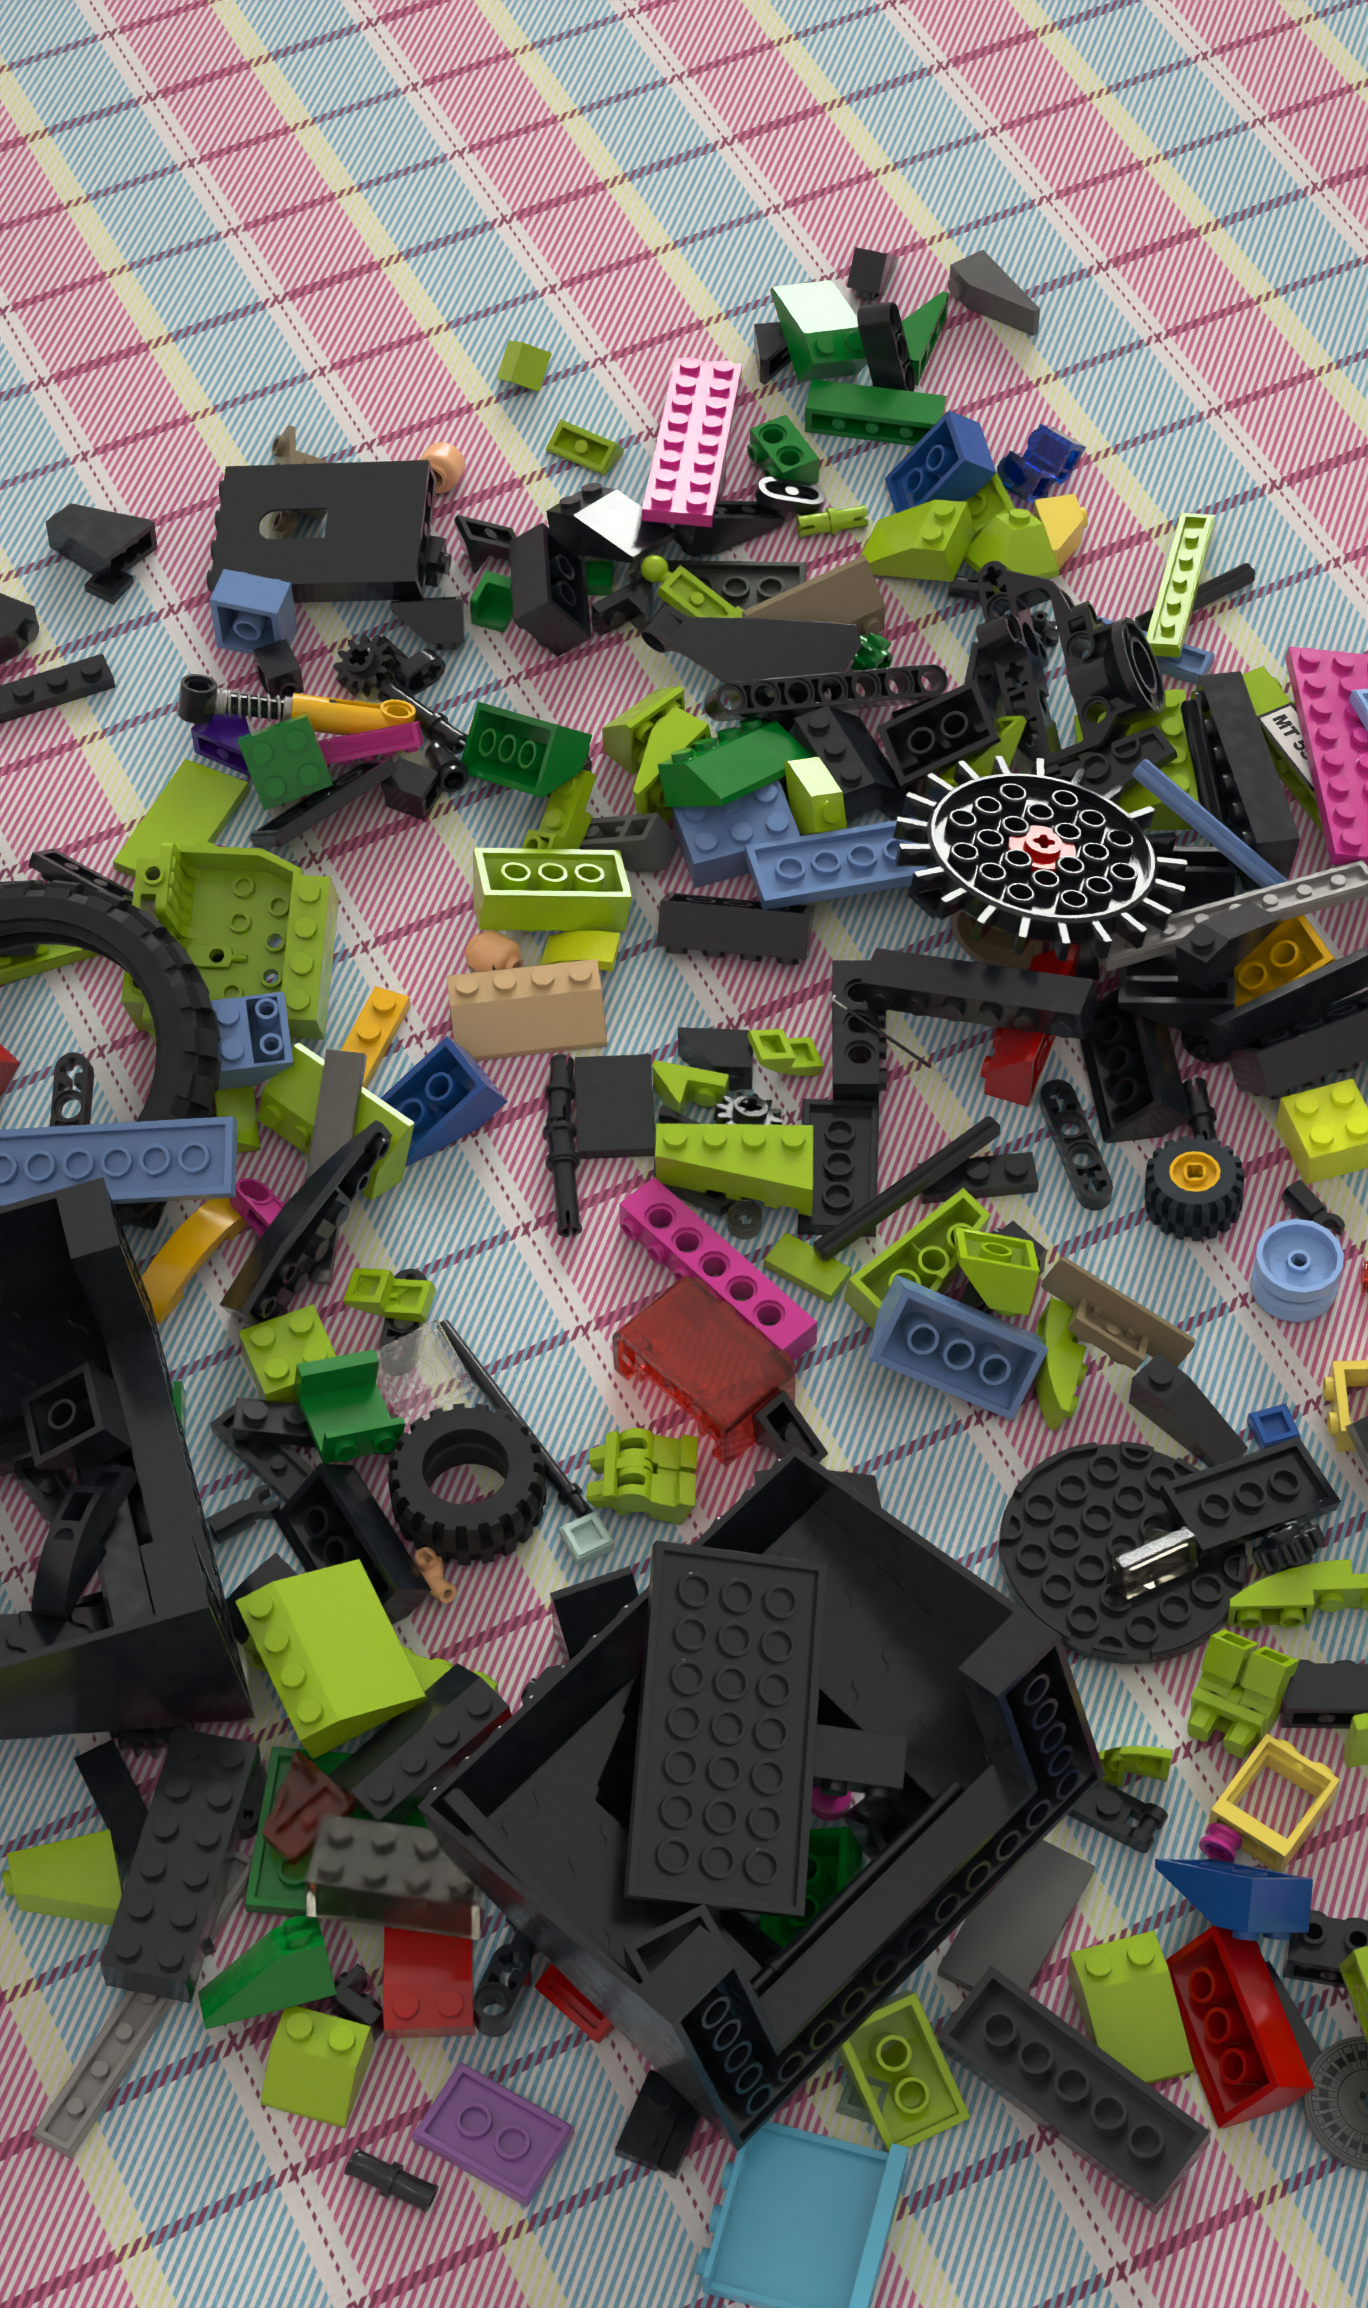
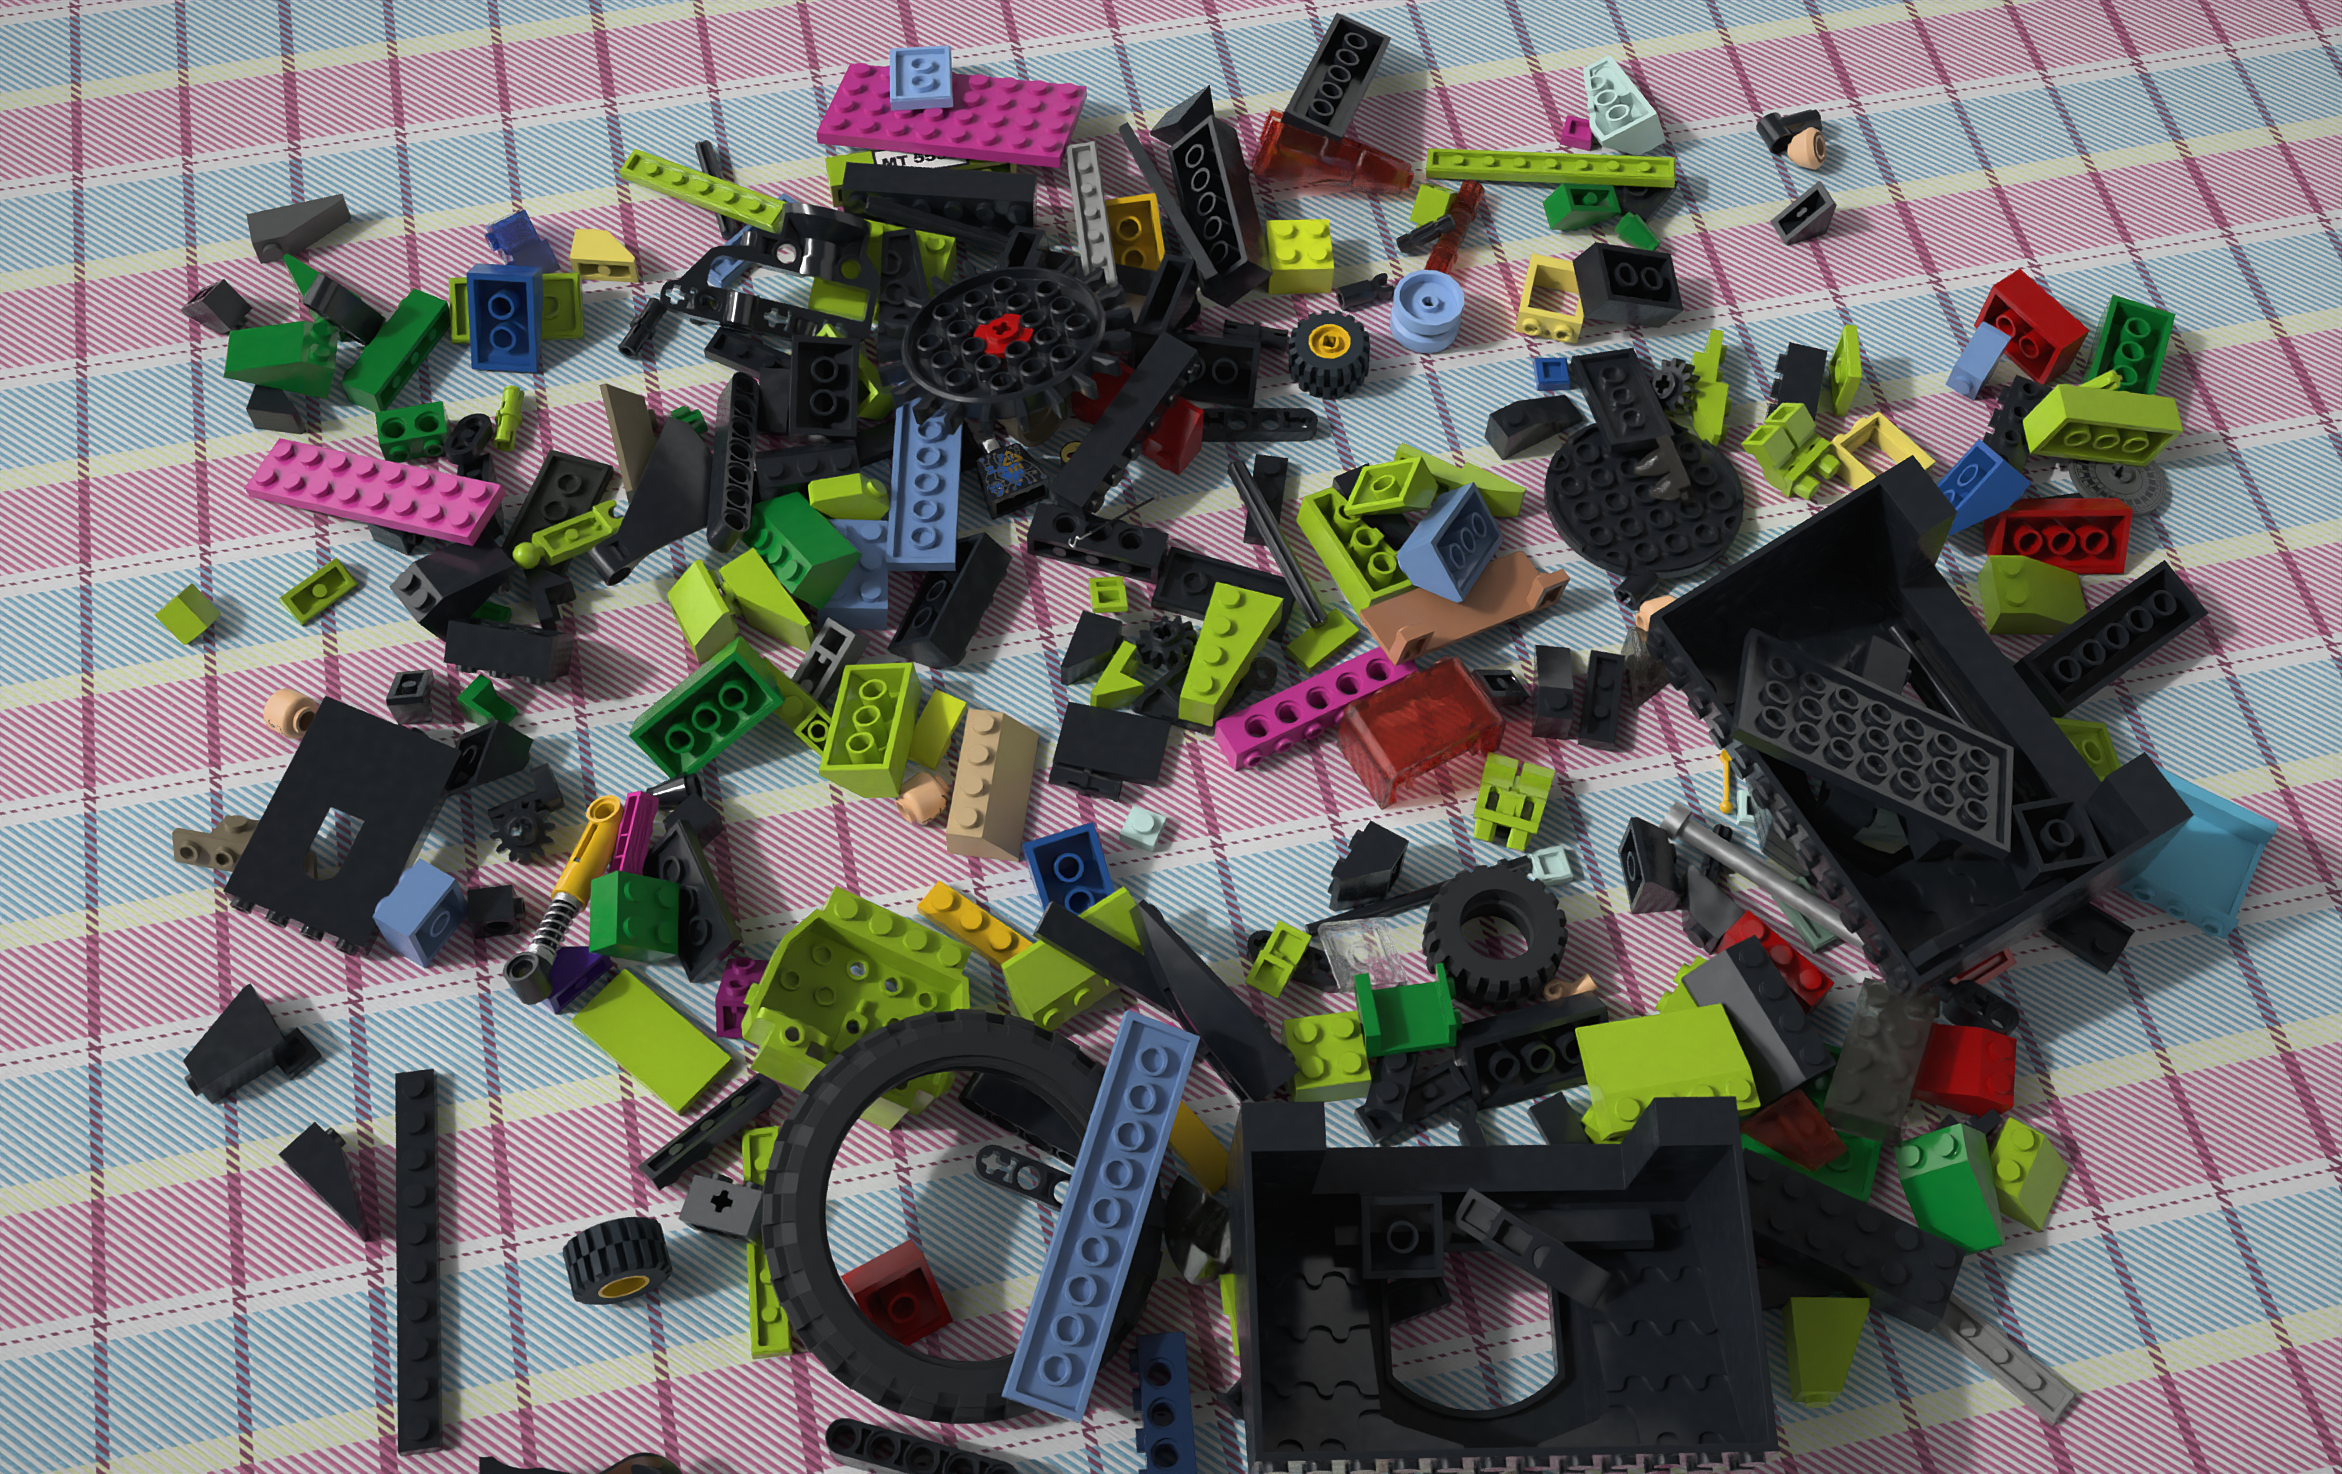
camera: 80 degrees left, 5 degrees up
medium blue slope [211,992,294,1090] -> none
black pin [344,2147,439,2213] -> none
black pin [378,681,468,755] -> none
medium lavender tile [412,2062,575,2207] -> none
black pin [542,1121,582,1237] -> none
lime slope [860,500,975,582] -> none
lime slope [963,508,1059,589] -> none
dark tan bracket [1041,1257,1196,1371] -> none
medium blue axle [1132,759,1288,888] -> none
black slope [1176,902,1281,993] -> none
none -> black torso [976,438,1050,520]
none -> light aqua plate [1120,805,1166,853]
none -> black slope [1327,820,1409,912]
none -> nougat bracket [1359,551,1571,666]
none -> black piece [1614,569,1659,610]

